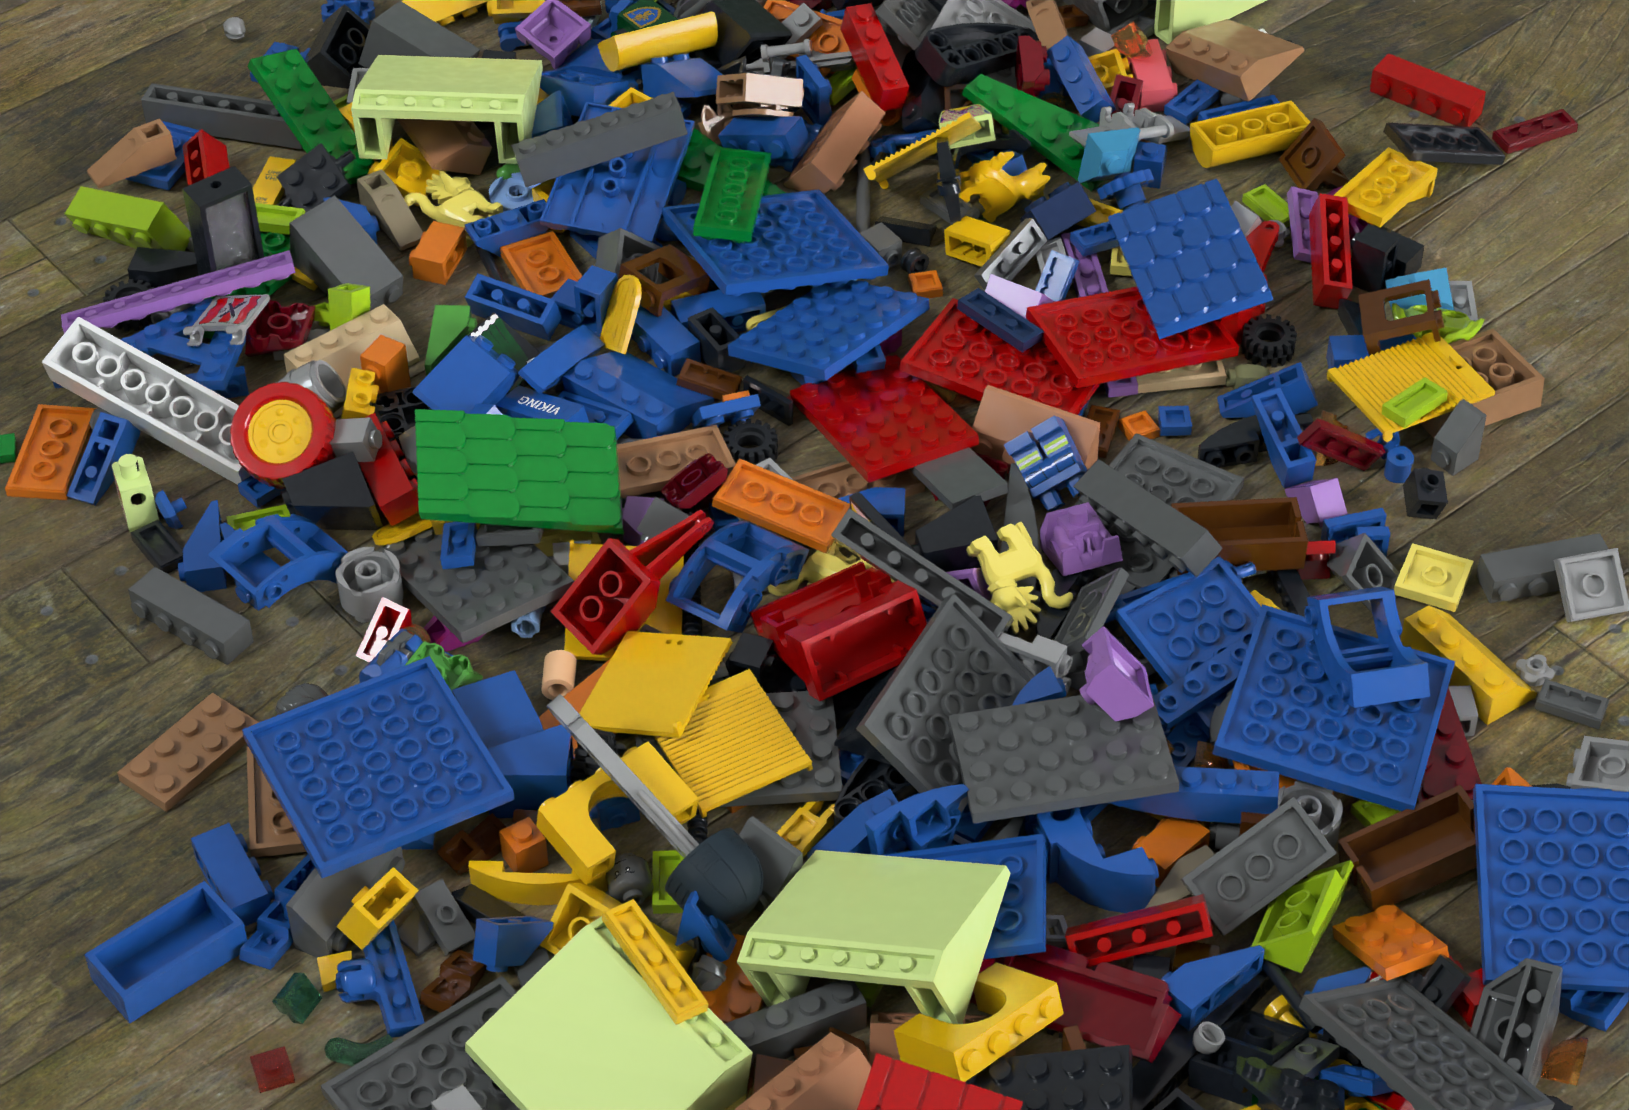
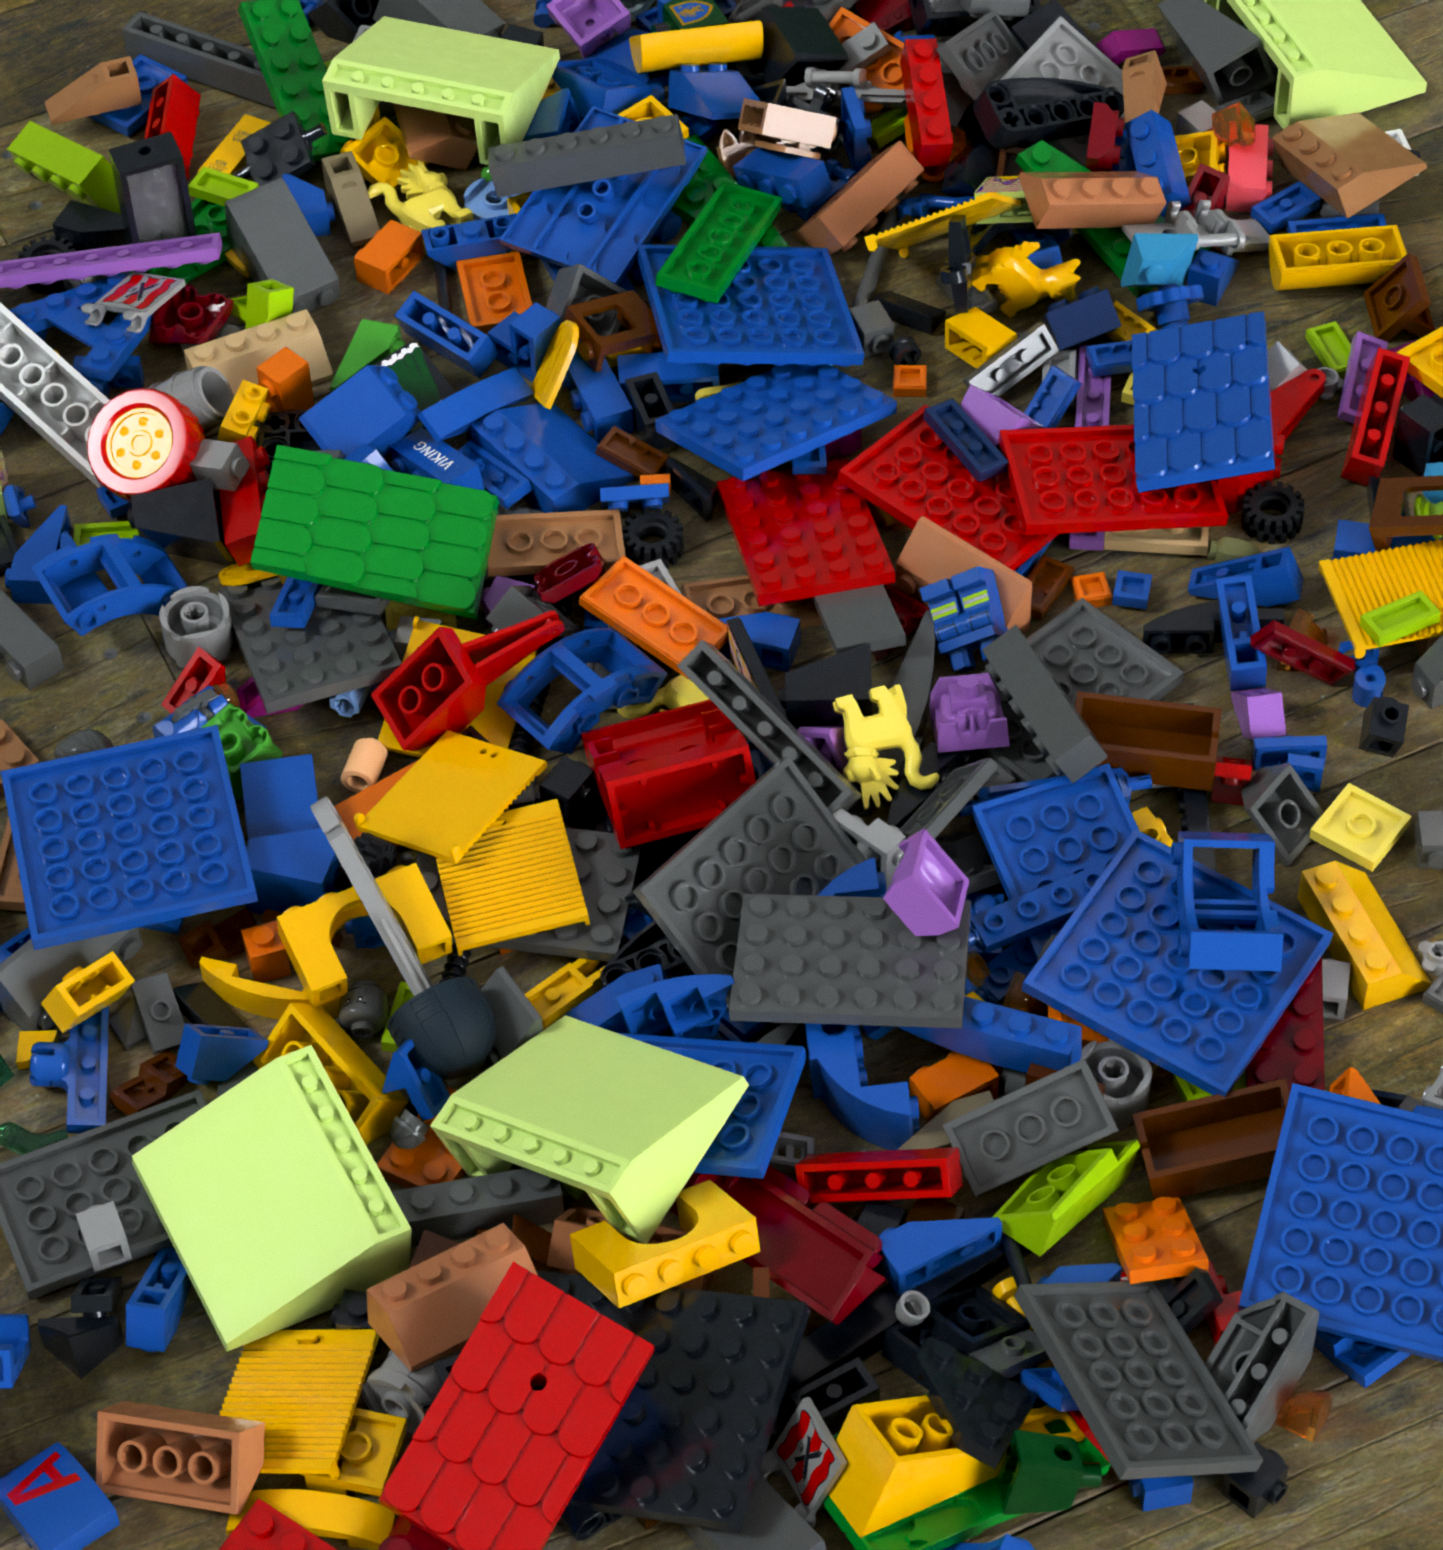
camera: 15 degrees right, 5 degrees up
yellow tile [602,899,709,1025] -> none
none -> nougat slope [1019,171,1167,229]

